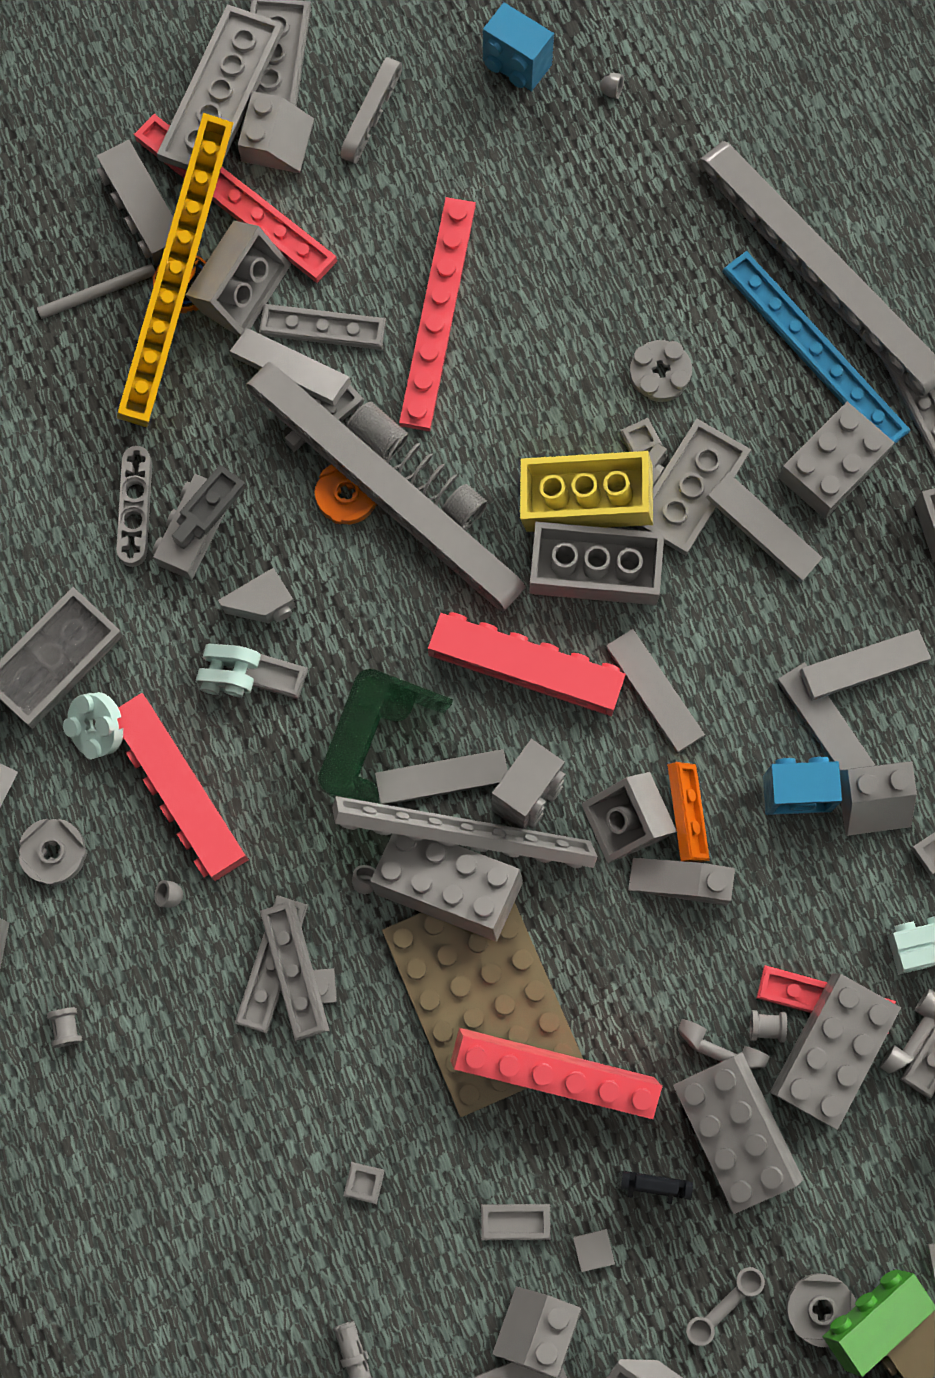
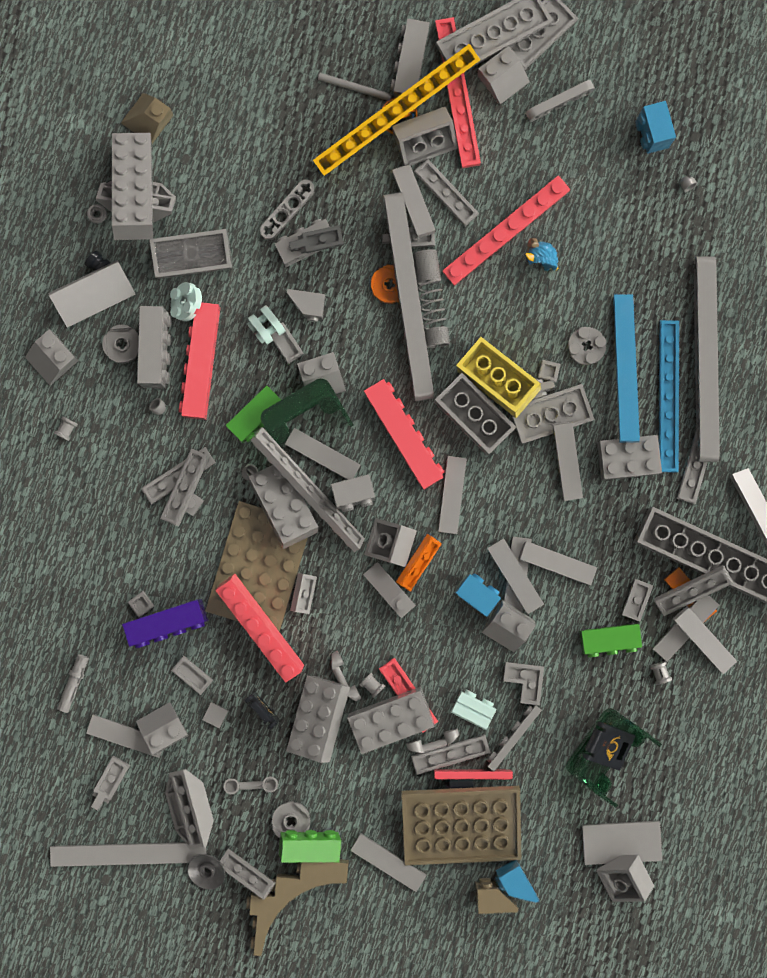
camera: 35 degrees right, 10 degrees up
none -> dark purple brick [122,599,209,649]
none -> light grey brick [137,306,172,388]
none -> bright green brick [226,386,284,443]
none -> light grey plate [290,573,317,614]
none -> light grey slope [297,352,346,402]
none -> light grey tile [487,538,544,614]
none -> dark azure hair [525,238,558,271]
none -> dark azure tile [613,295,640,443]

